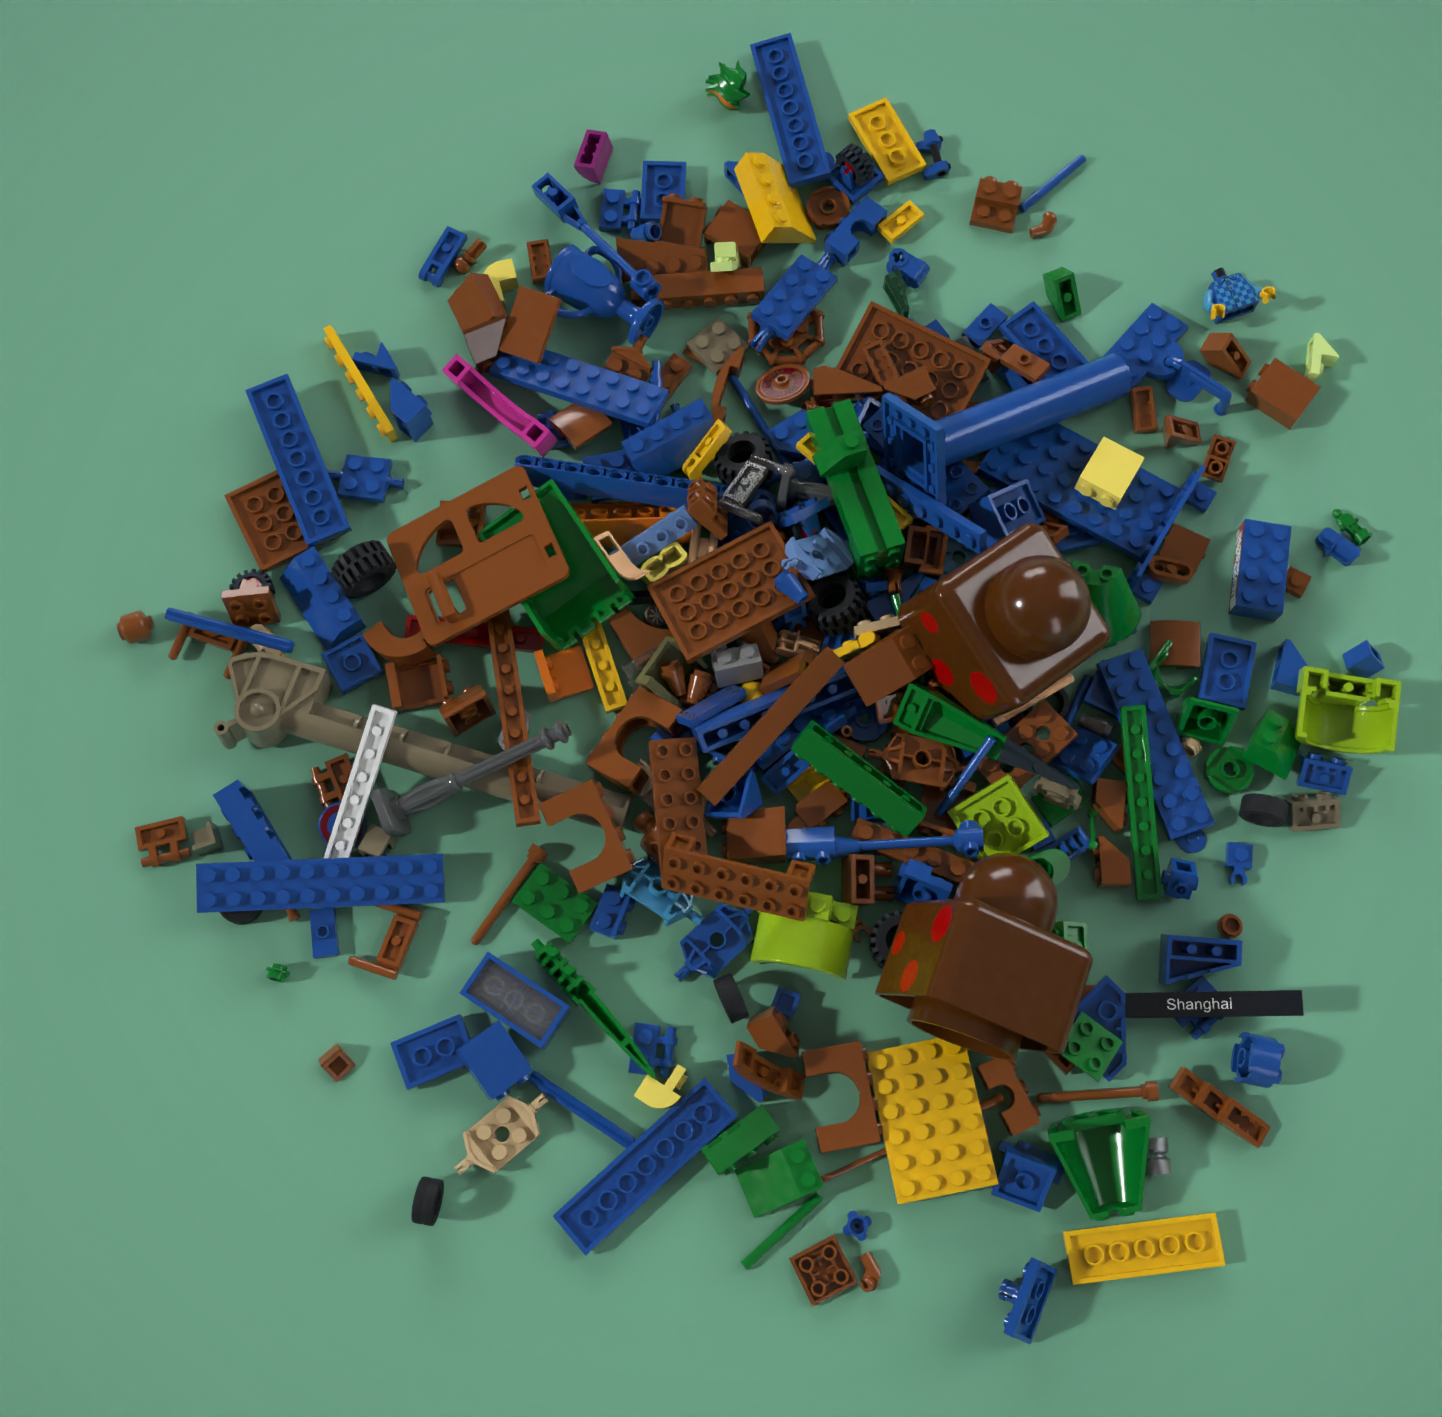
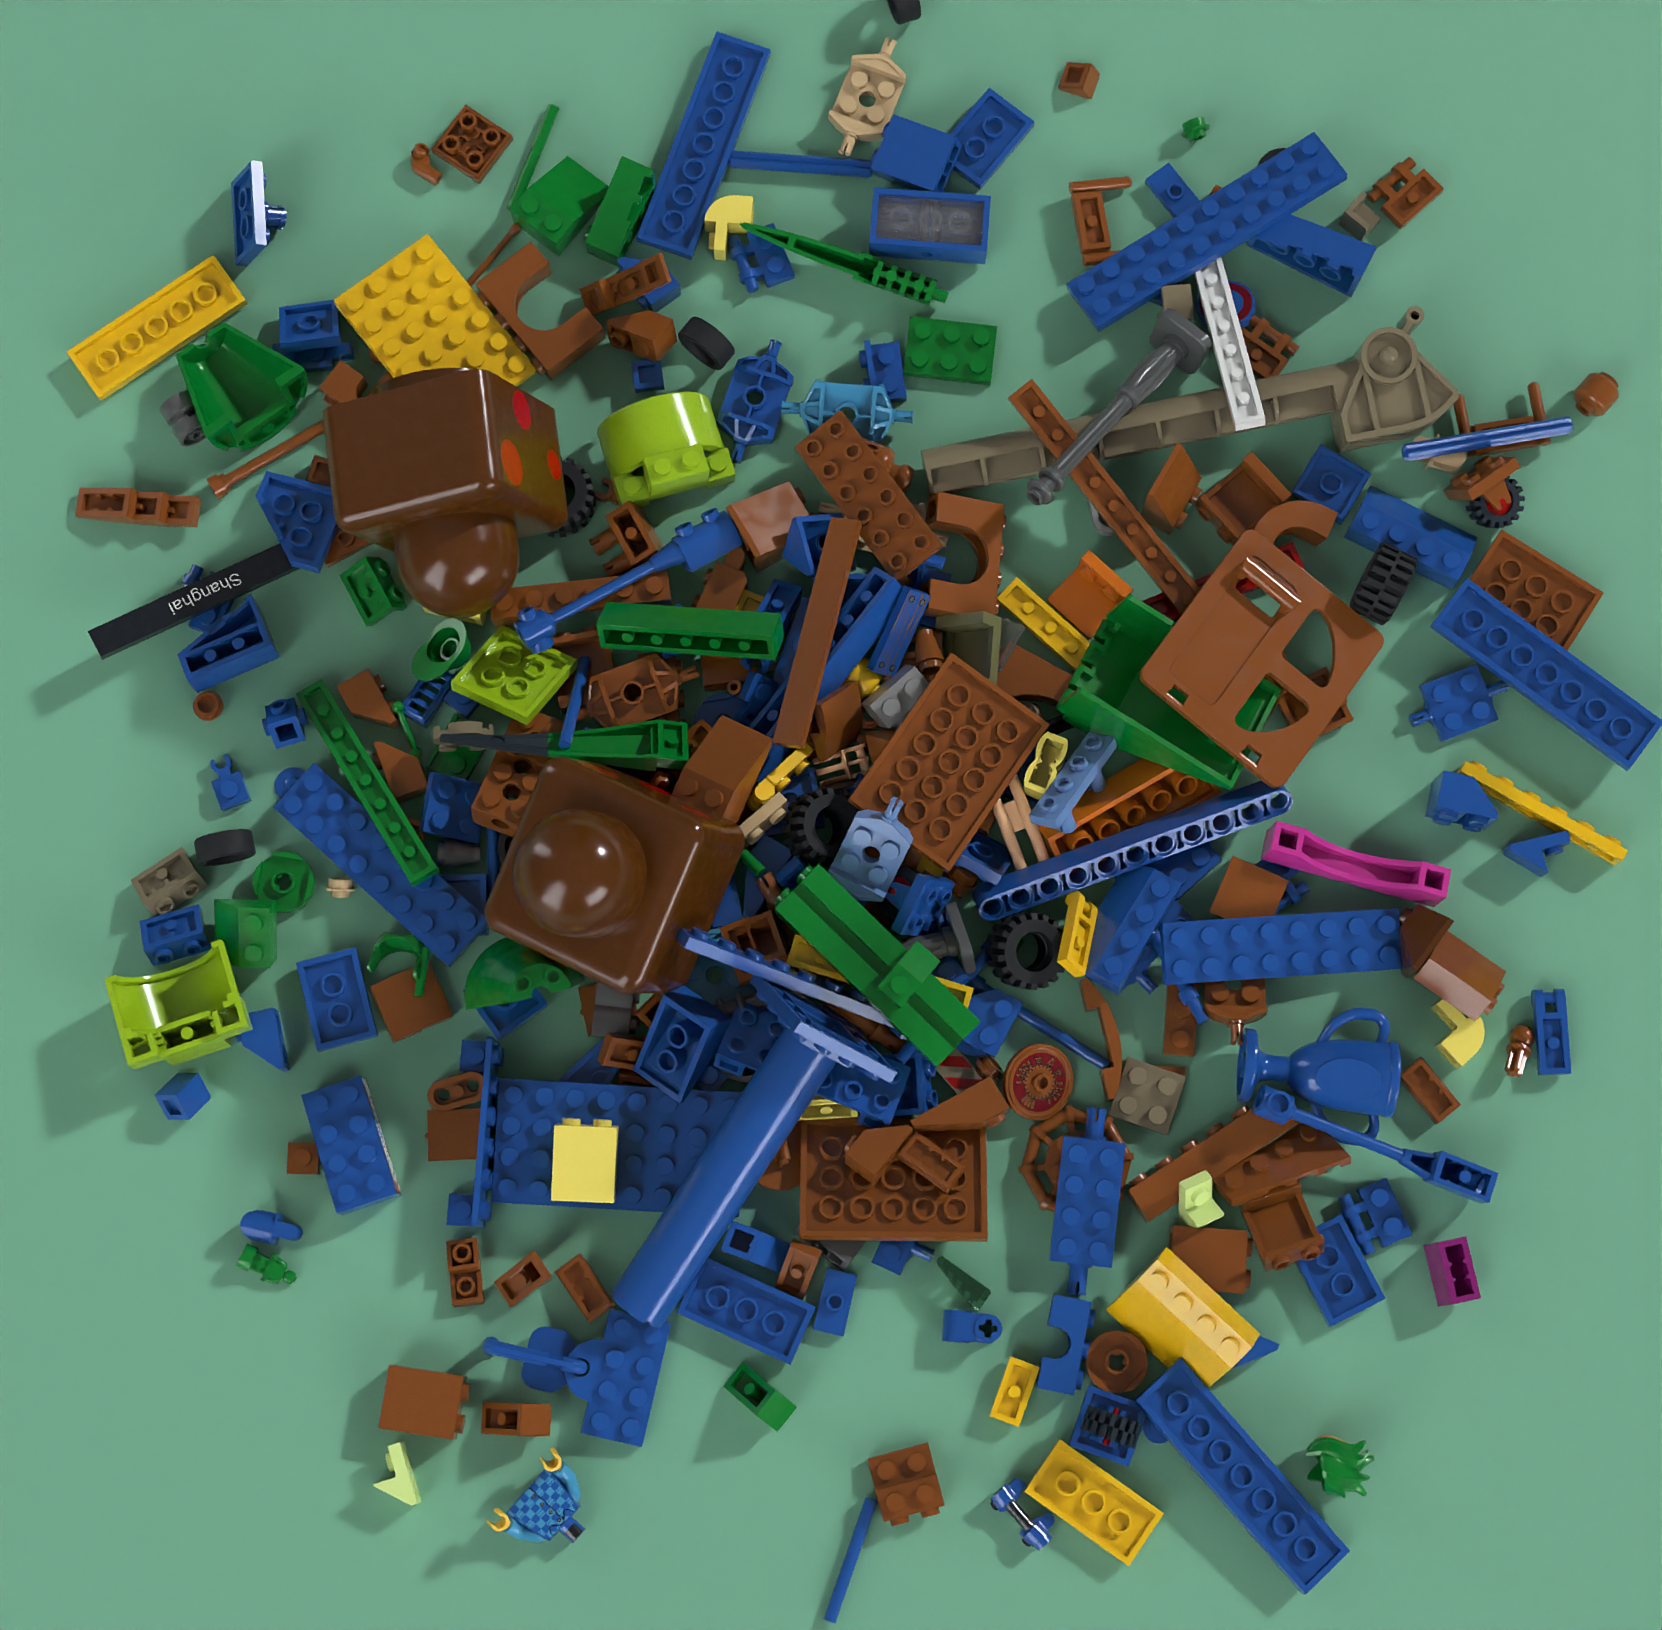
camera: 150 degrees right, 5 degrees up
dark orange piece [471,843,548,945] -> none
dark orange tile [498,285,562,364] -> none
dark orange arch [538,779,636,894] -> none
light nougat piece [593,531,650,580] -> none
blue cone [630,221,662,242] -> none
dark orange cone [661,660,688,697] -> none
dark orange bracket [661,832,816,921] -> none
dark orange plate [687,478,728,540] -> none
clear smoke plate [717,454,795,524] -> none
dark blue wheel [746,489,778,529] -> none
blue cone [774,569,809,605] -> none
blue plate [843,1211,872,1241] -> none
blue plate [892,858,953,904] -> none
dark orange plate [1000,343,1050,383] -> none
dark orange arm [1029,211,1057,239] -> none
green hinge [1061,1012,1123,1082] -> none
green slope [1176,697,1239,746] -> none
blue brick [1231,1032,1285,1088] -> none

